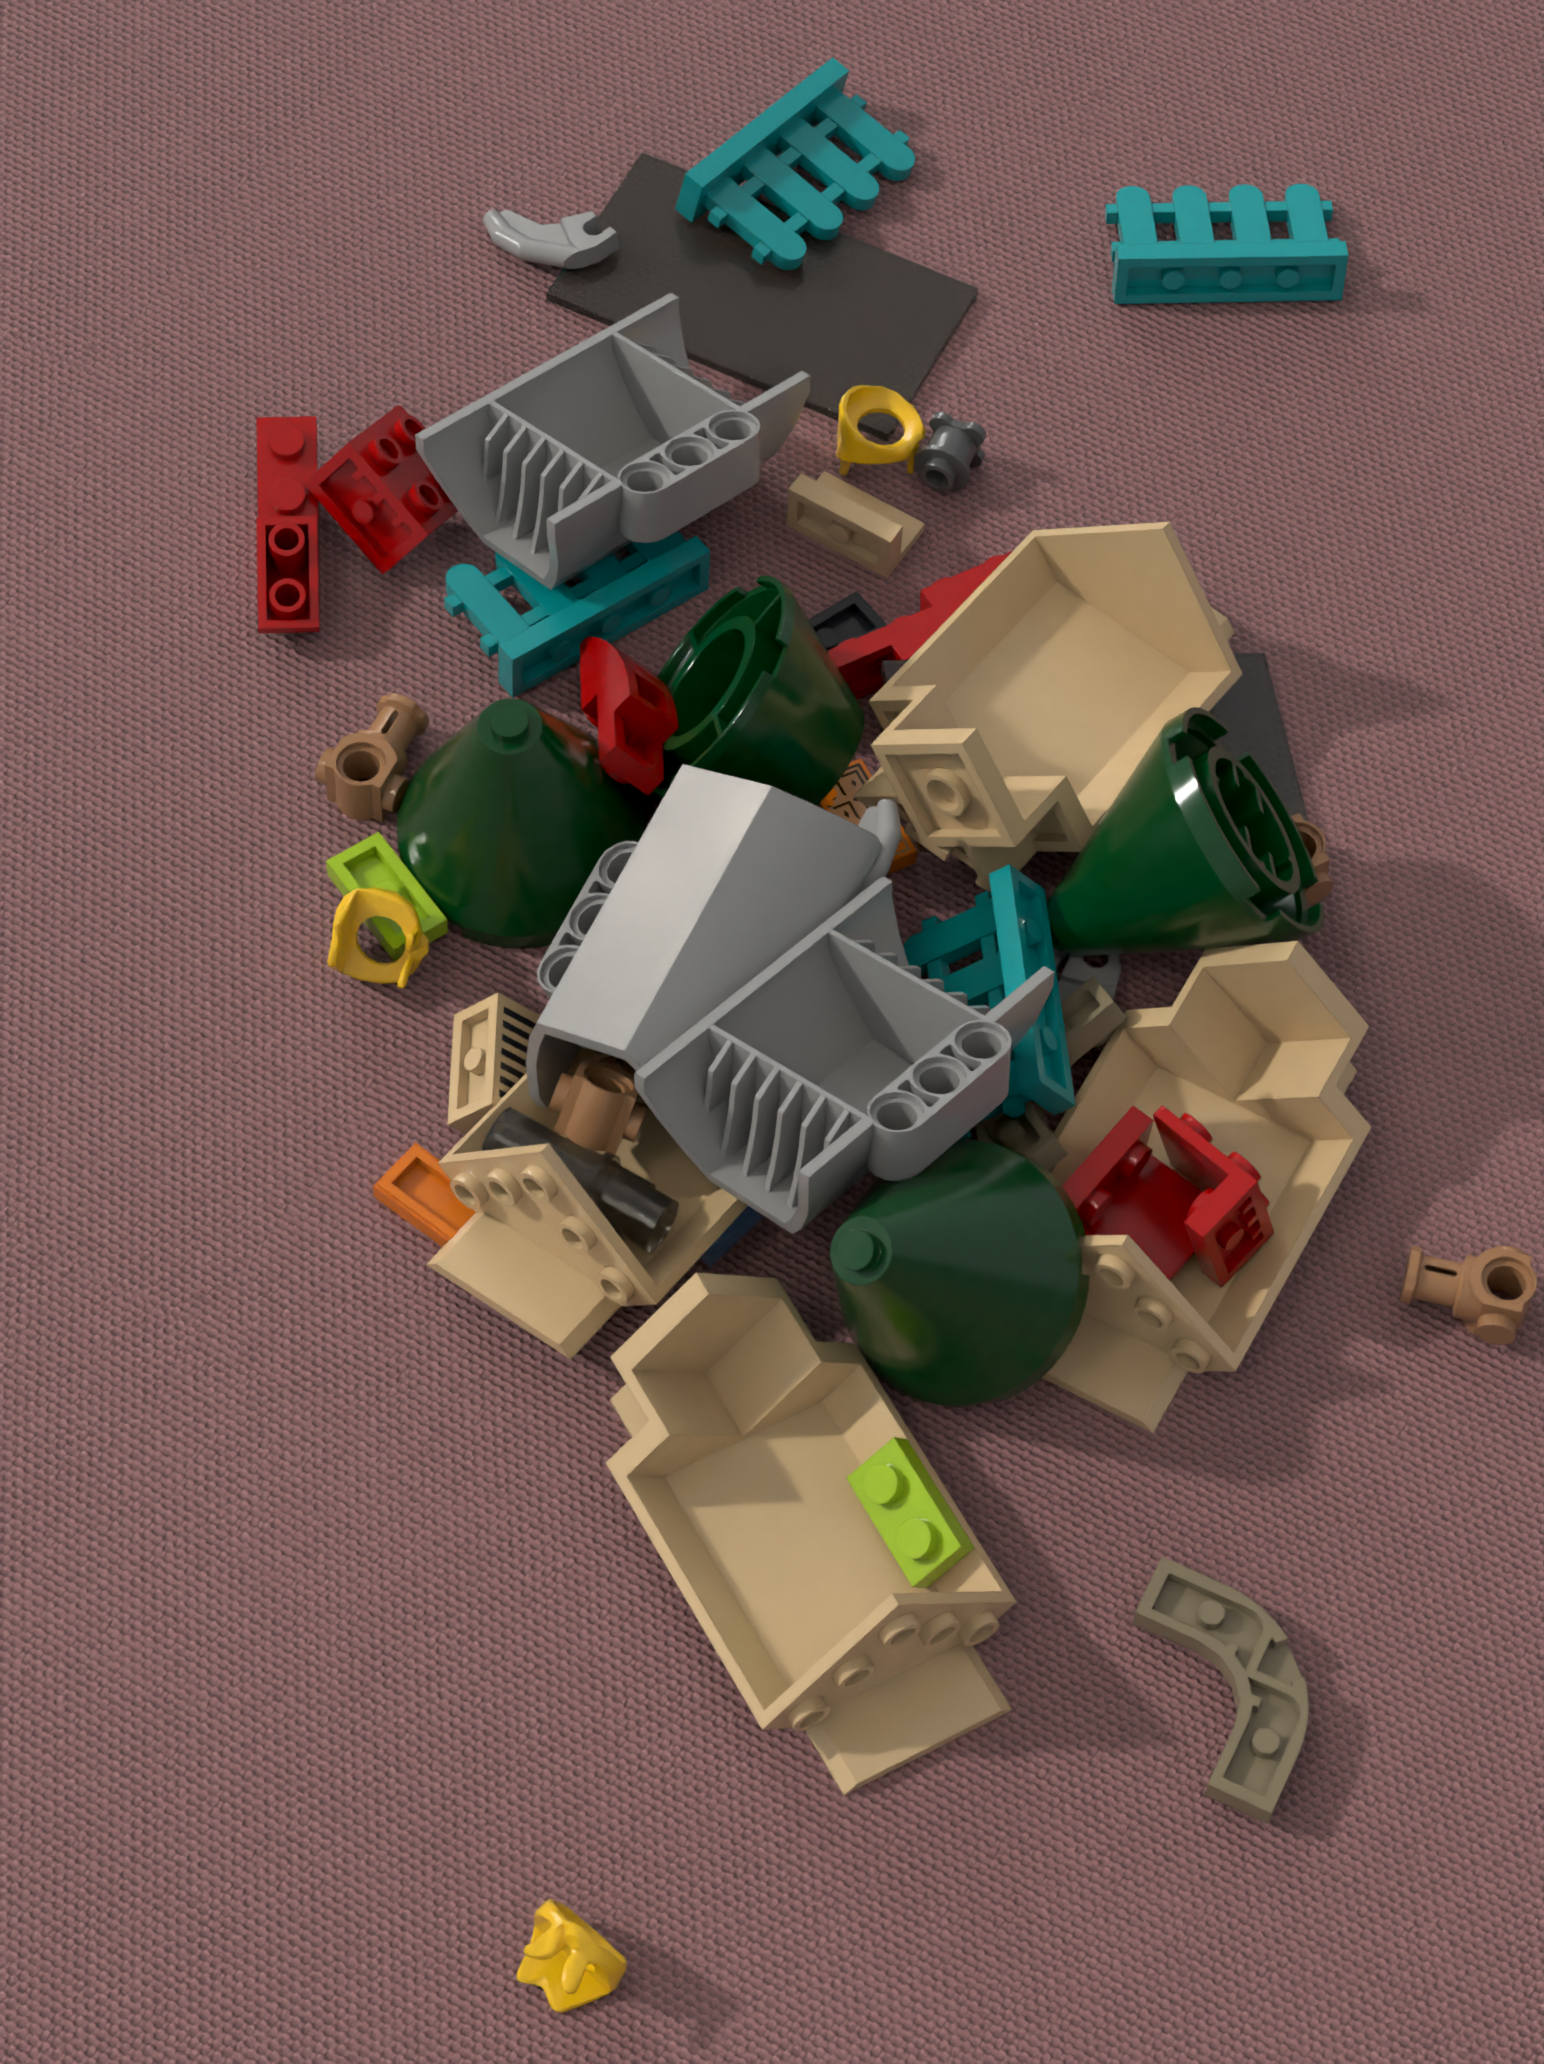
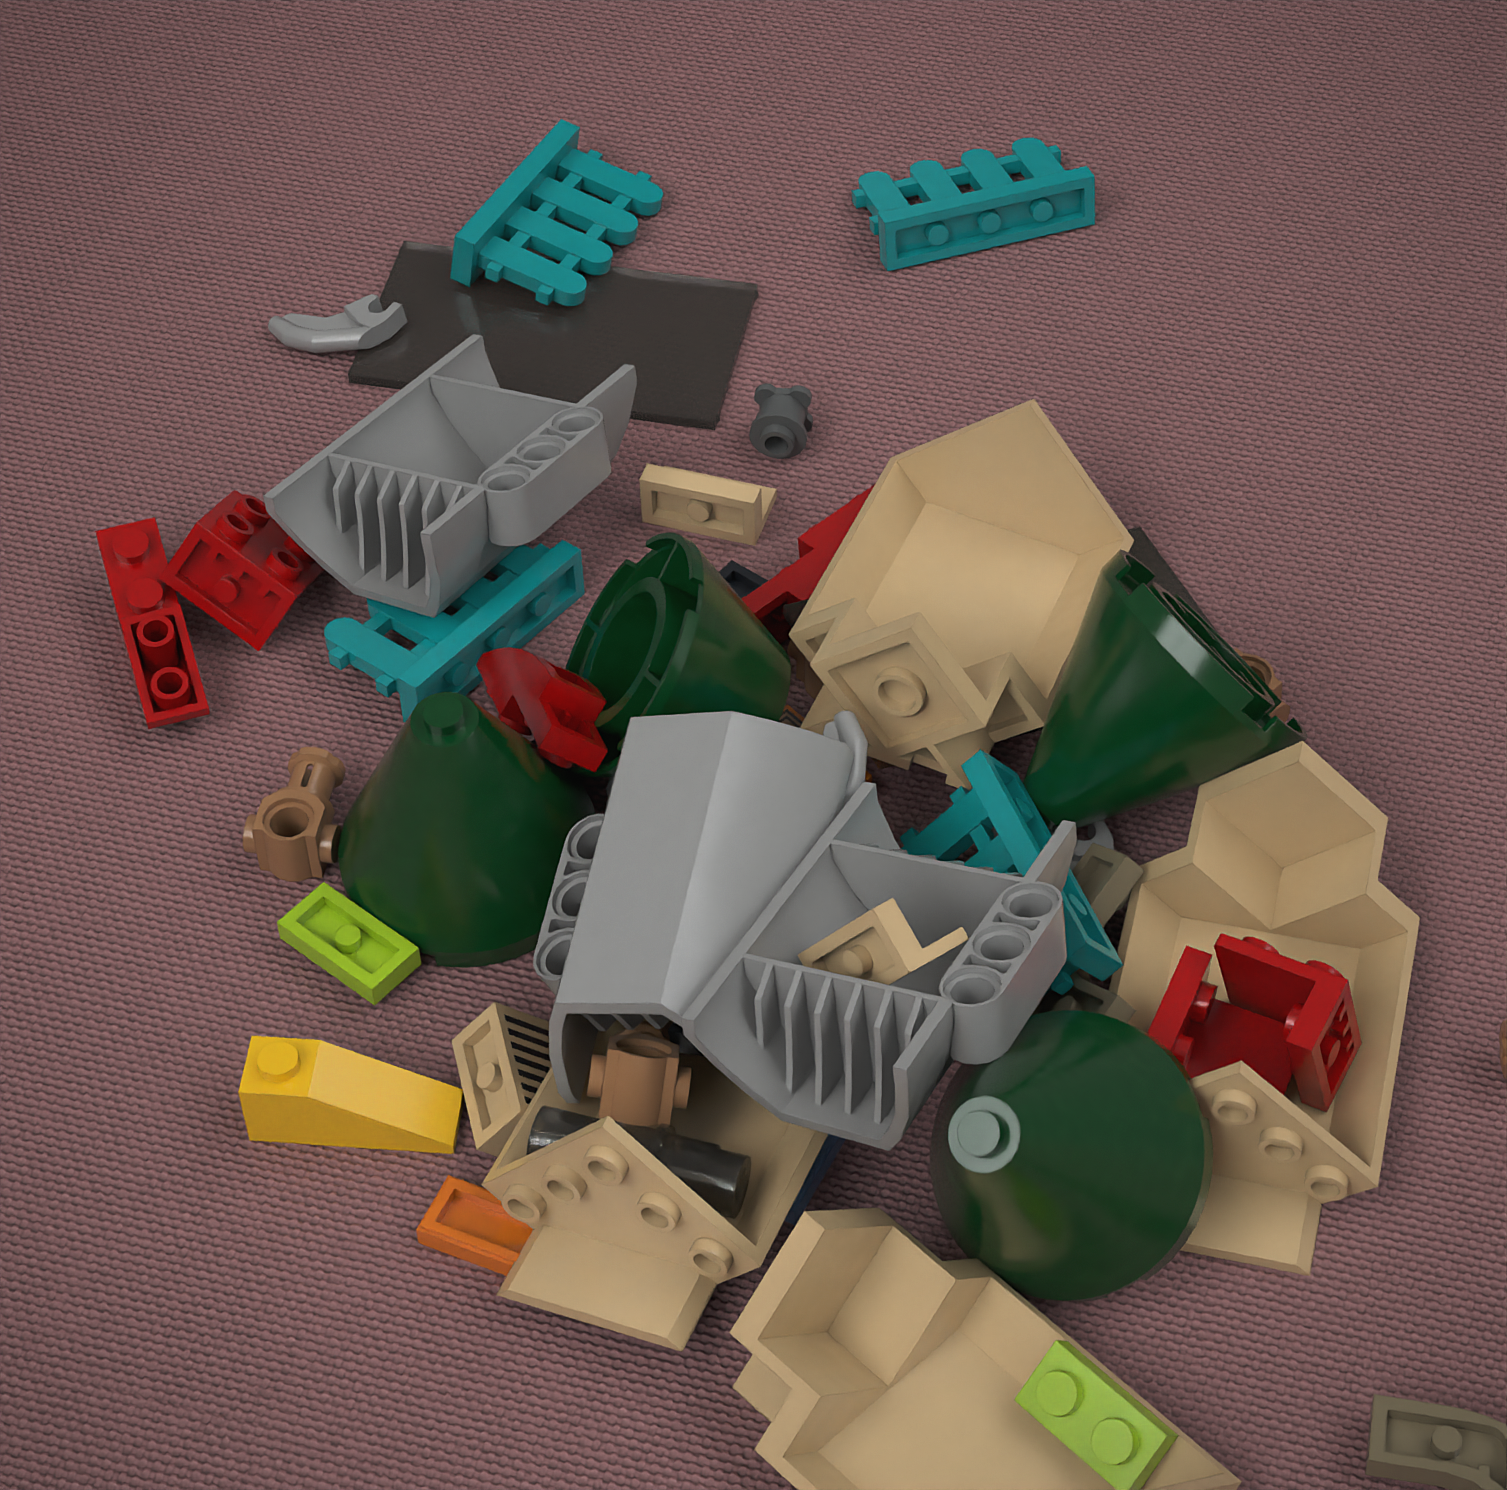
camera: 10 degrees left, 10 degrees down
yellow piece [327,887,429,989] -> none
yellow piece [836,385,926,476] -> none
none -> yellow slope [238,1036,465,1154]
none -> tan panel [797,898,969,985]

